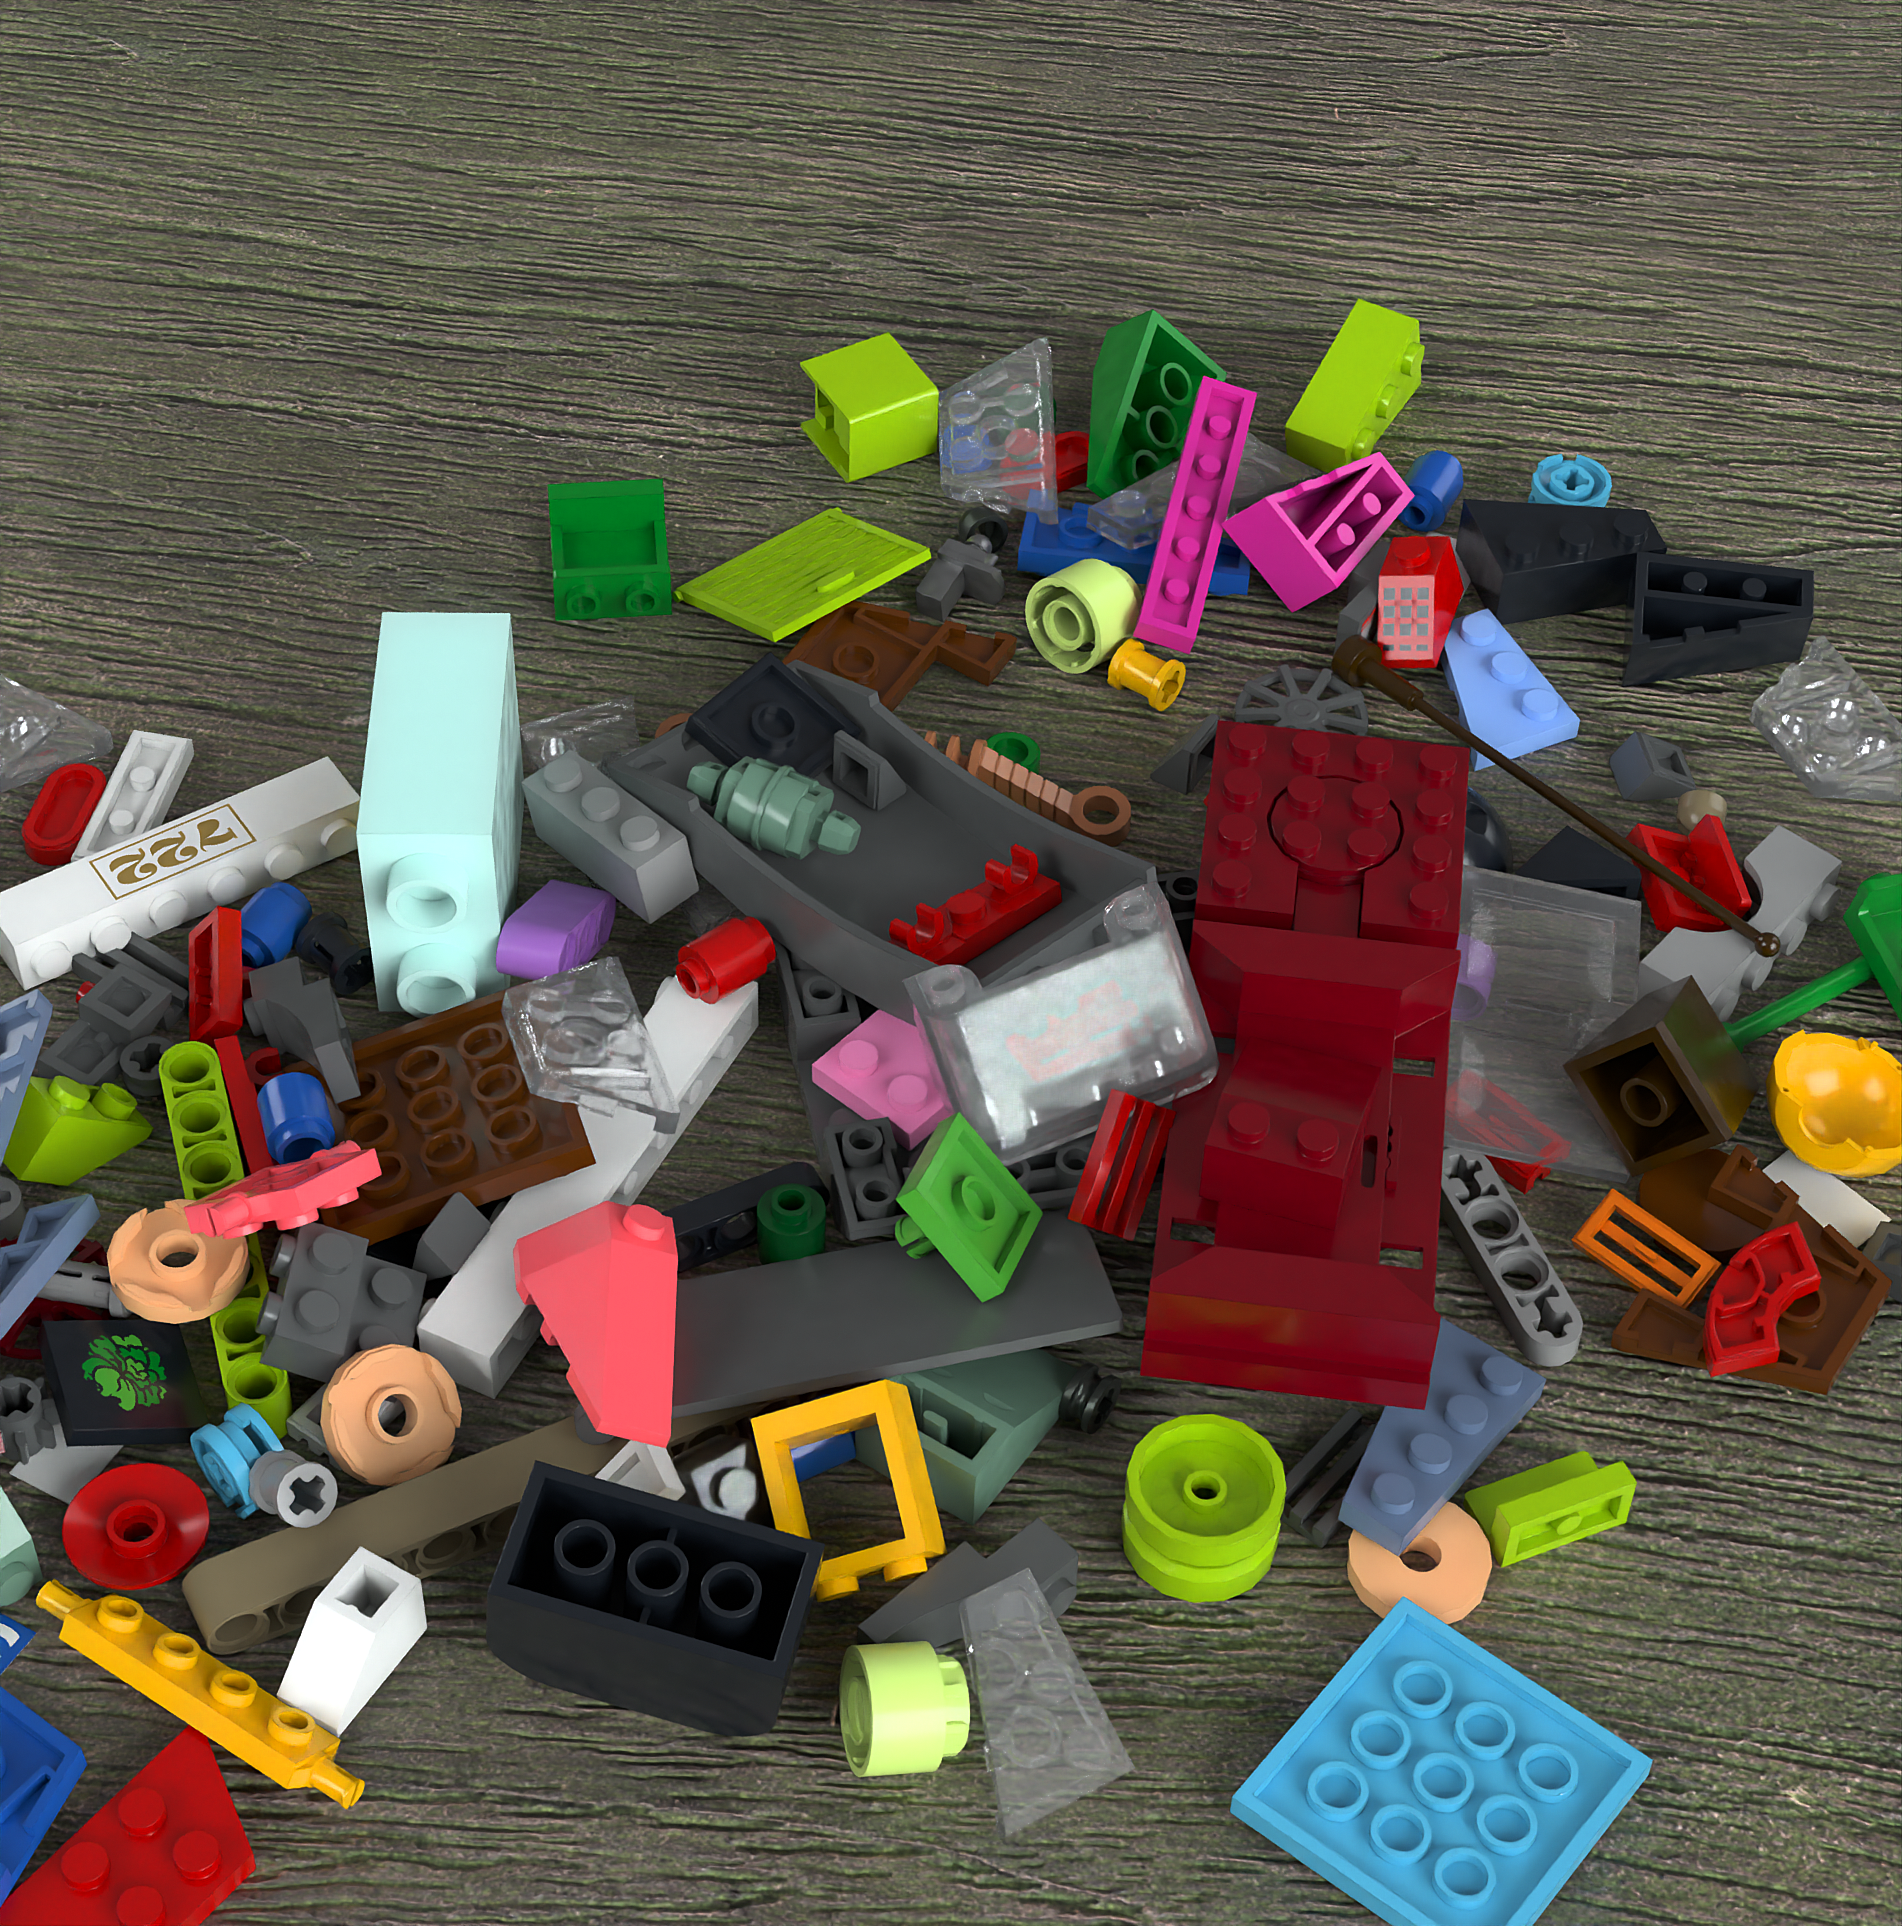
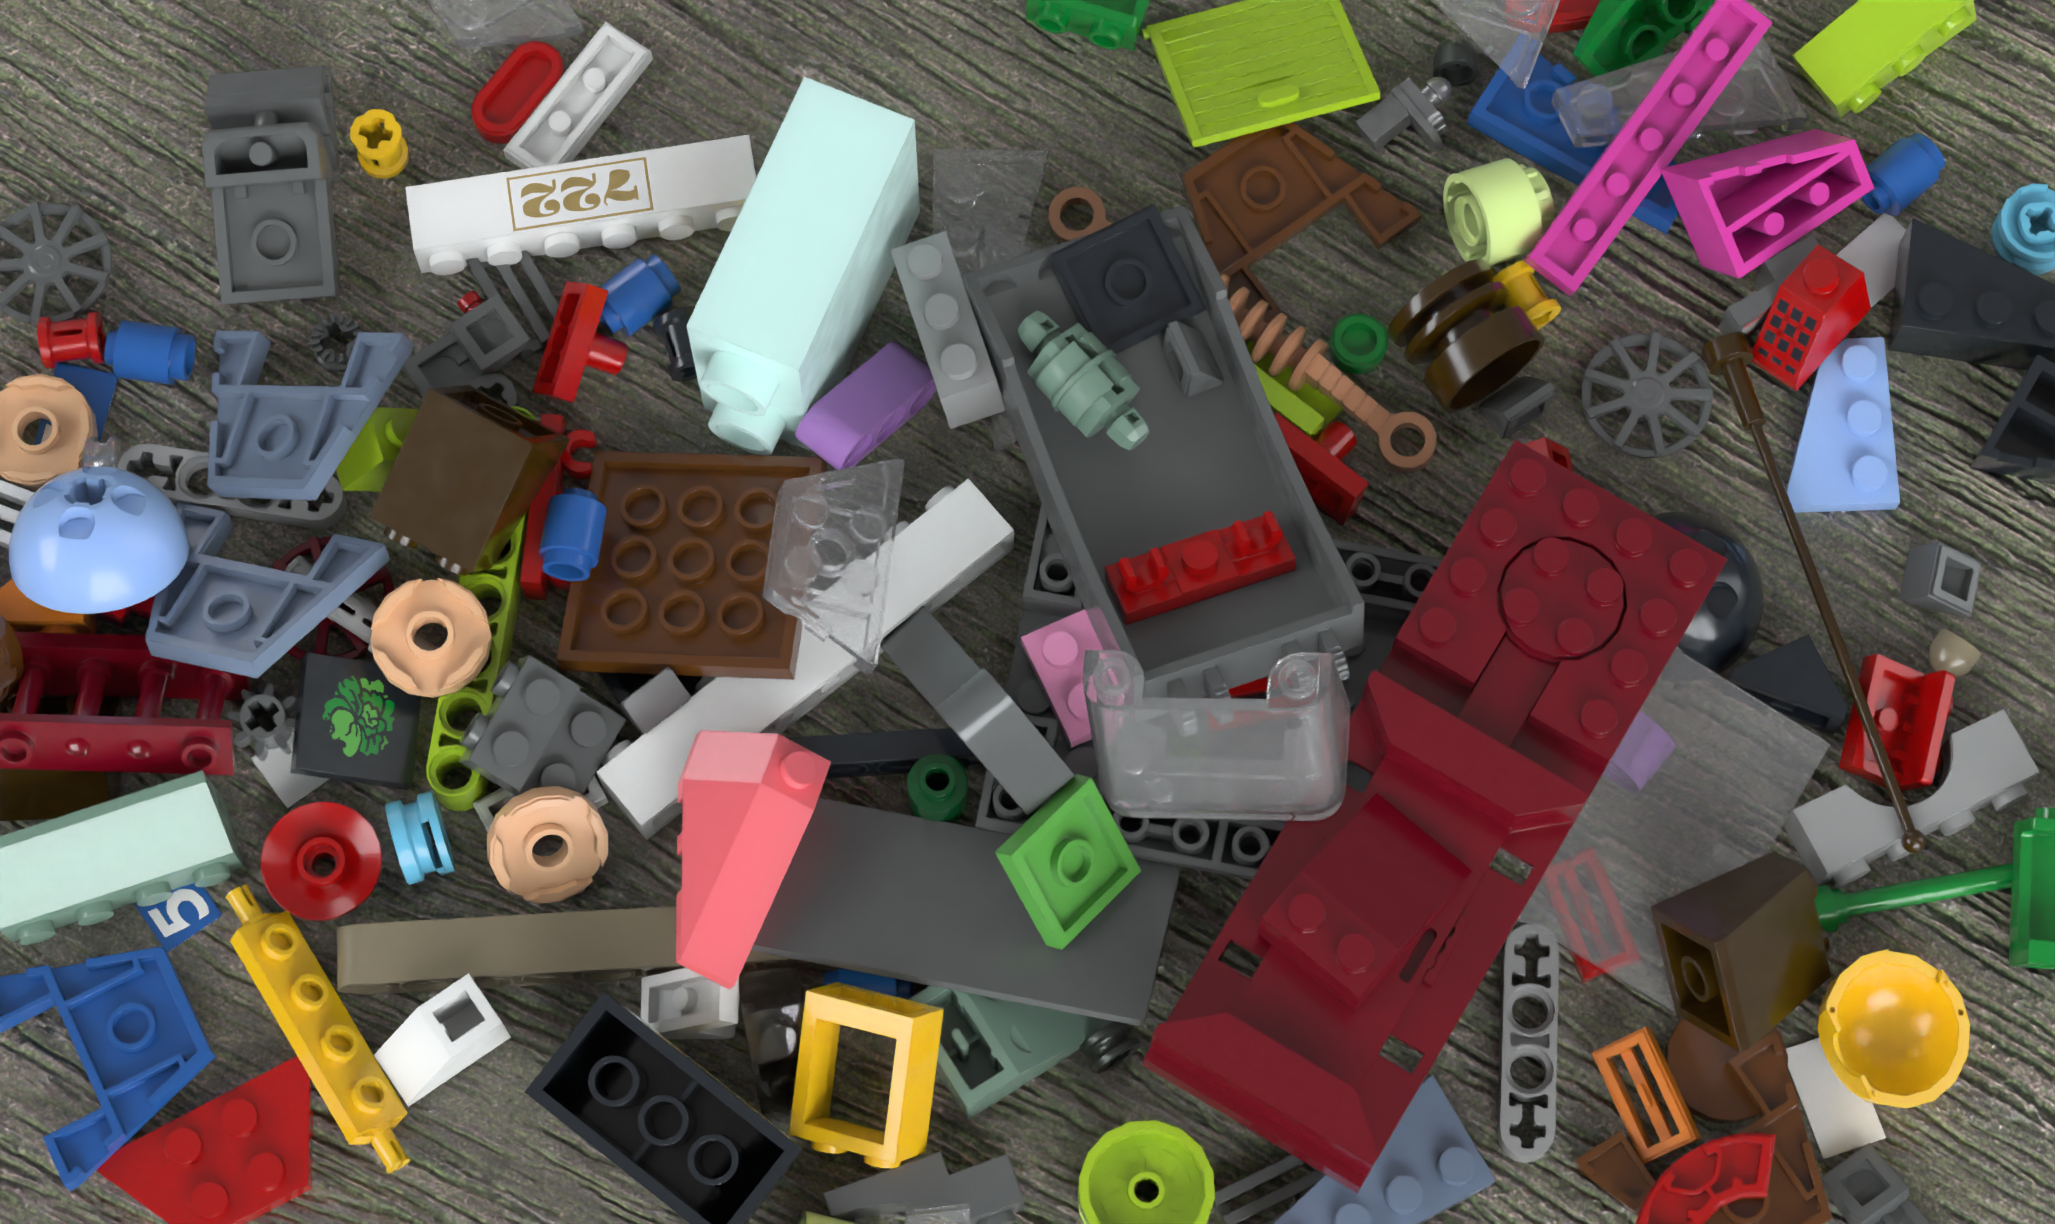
camera: 25 degrees right, 25 degrees up
coral plate [183,1140,382,1239] -> none
dark grey slope [243,956,361,1104] -> none
light grey bush [248,1449,338,1528] -> none
red brick [676,916,776,1004] -> none
red tile [1067,1089,1177,1242] -> none
none -> dark brown slope [369,385,570,576]
none -> dark grey beam [878,606,1075,816]
none -> dark brown wheel [1387,258,1545,413]

